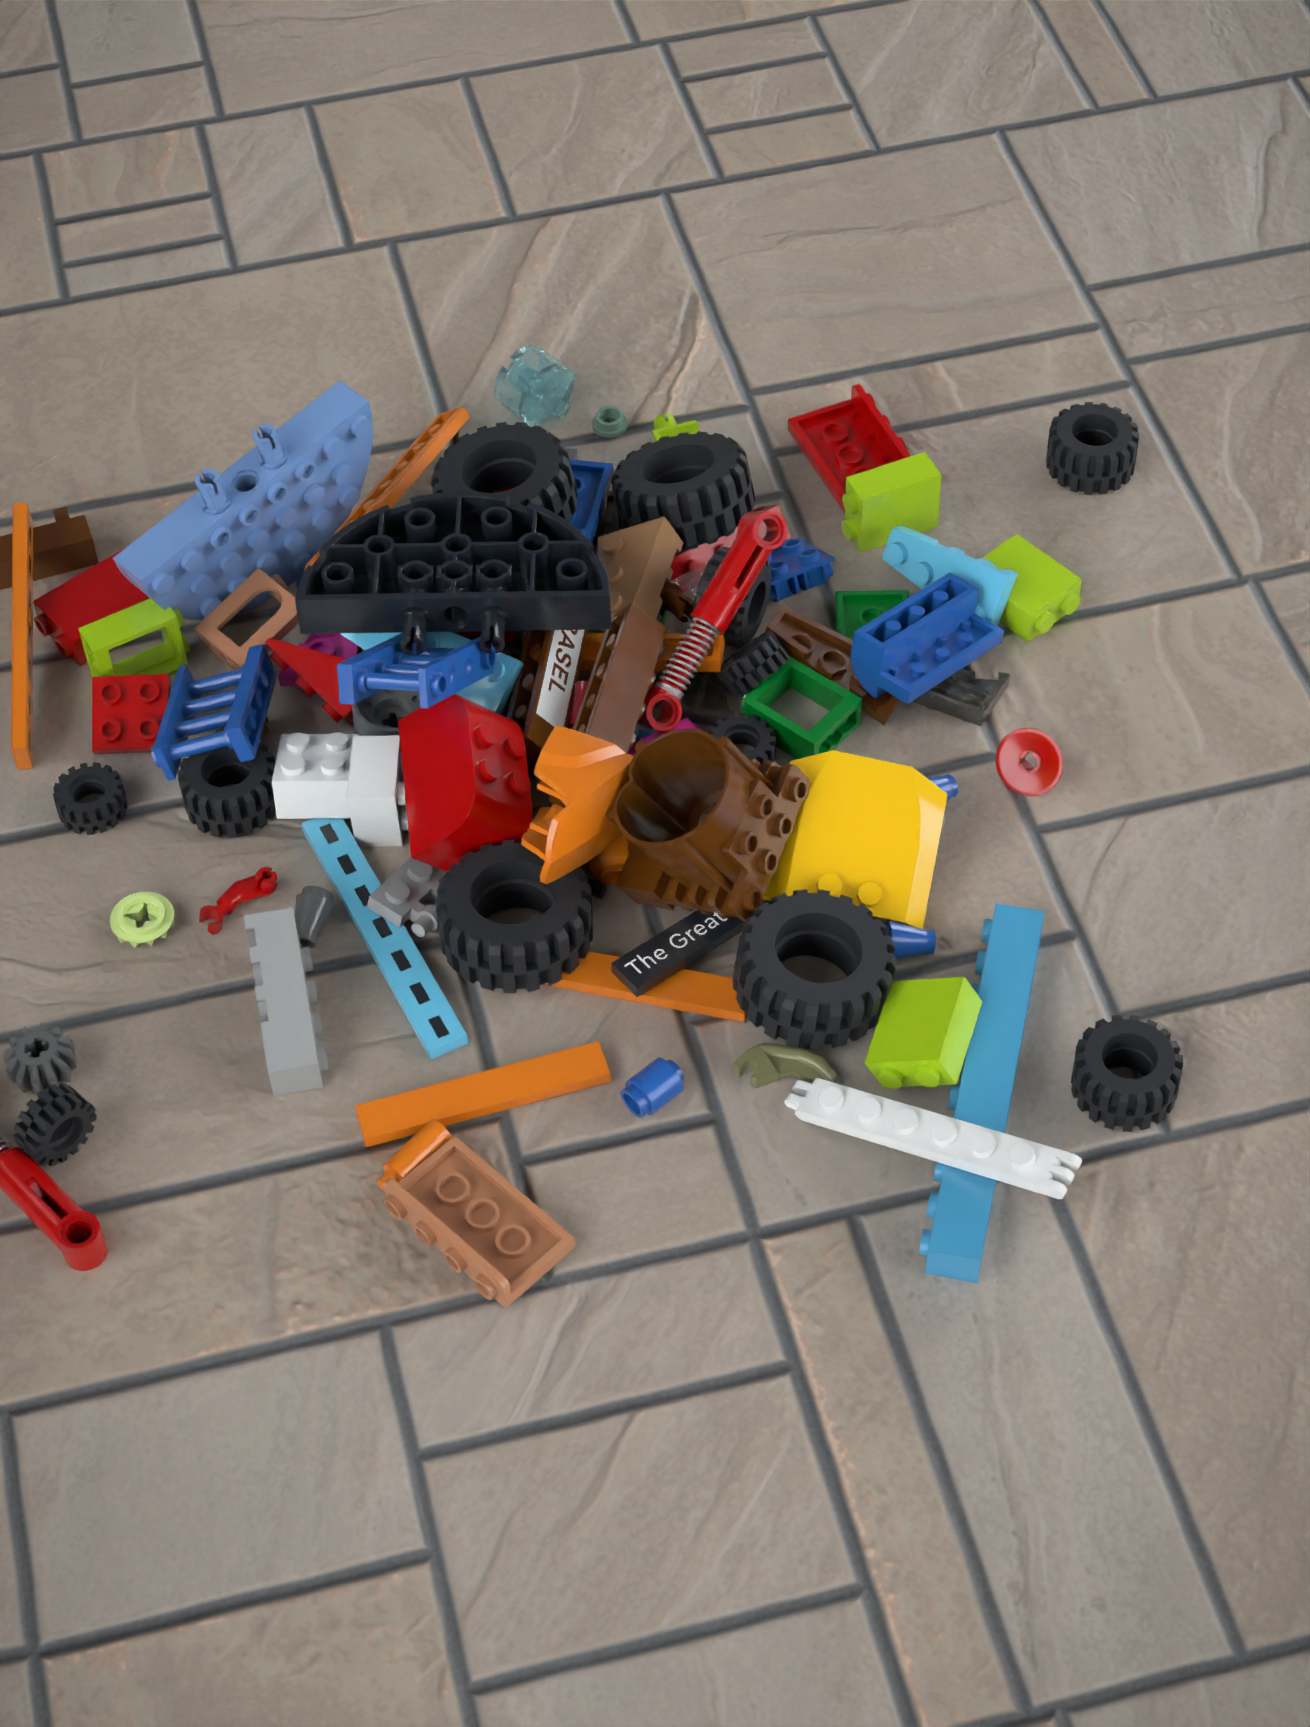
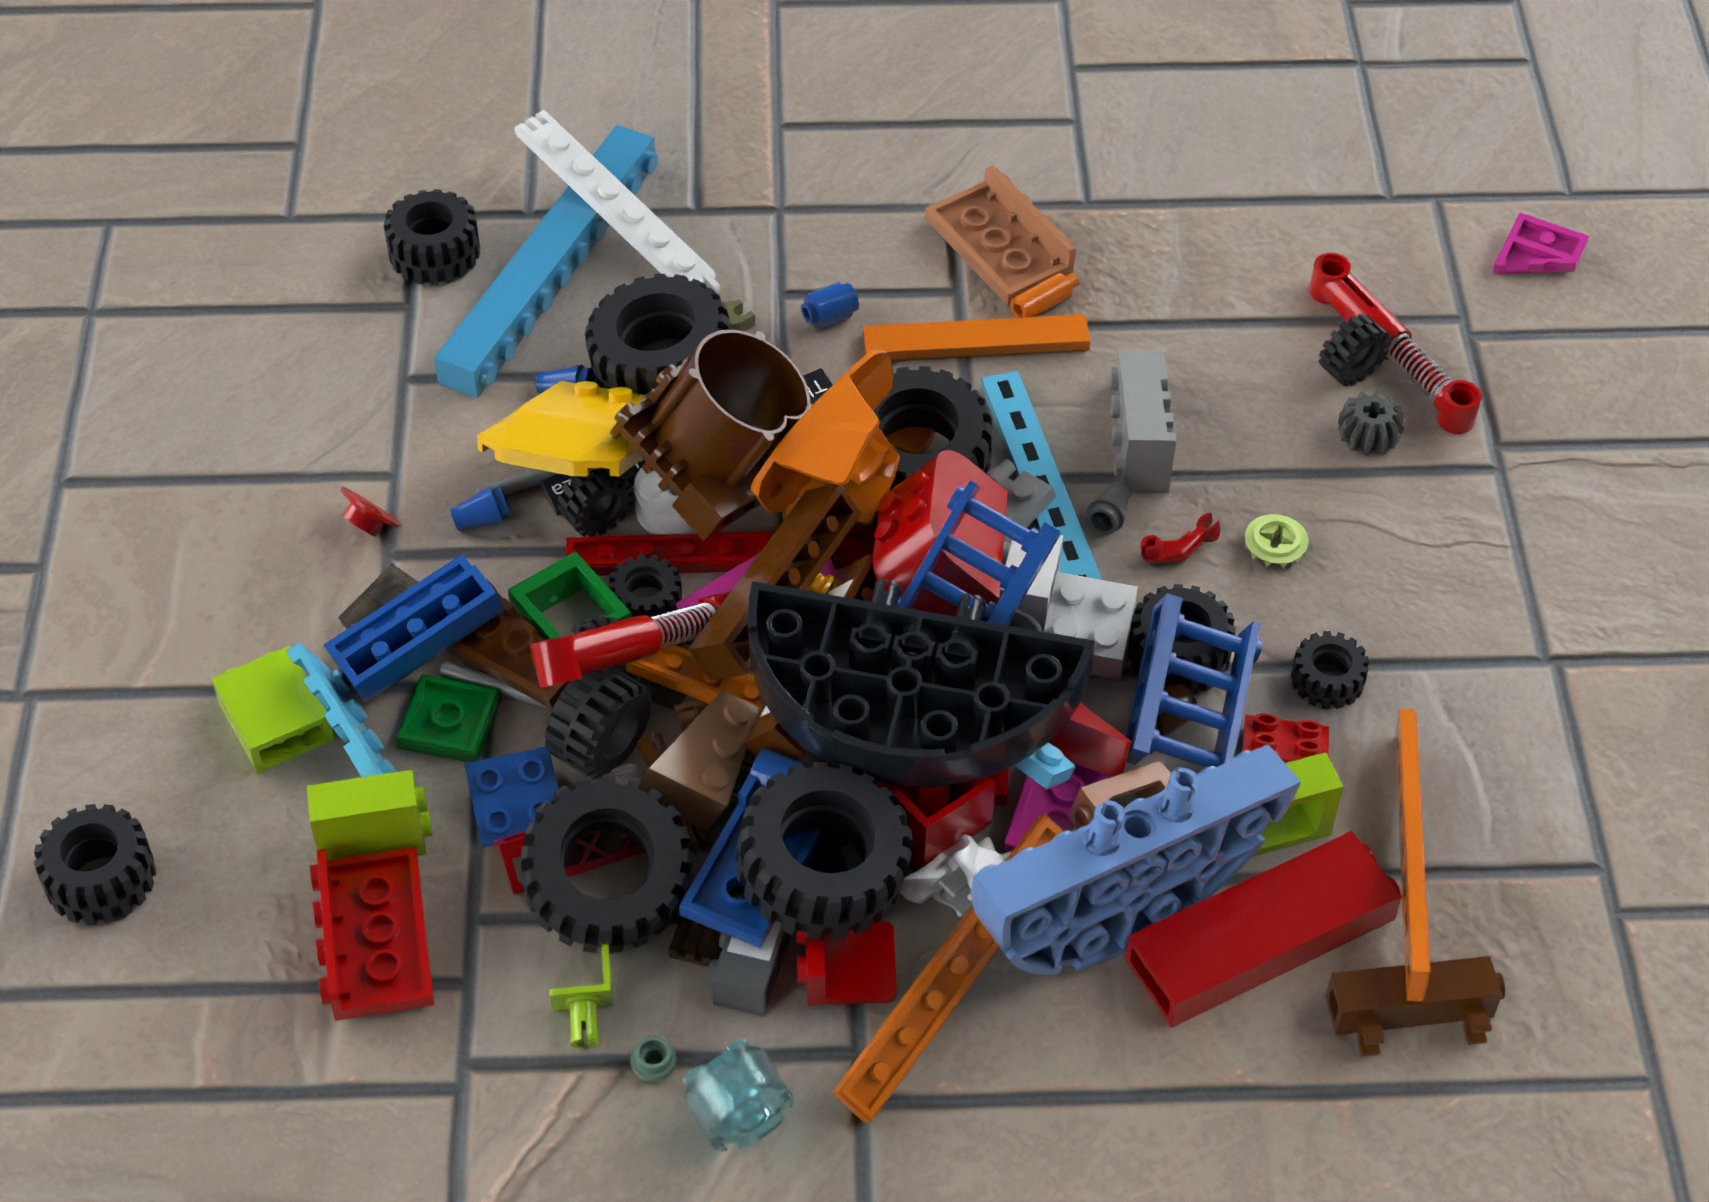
camera: 170 degrees left, 0 degrees up
lime brick [864,977,982,1089] -> none

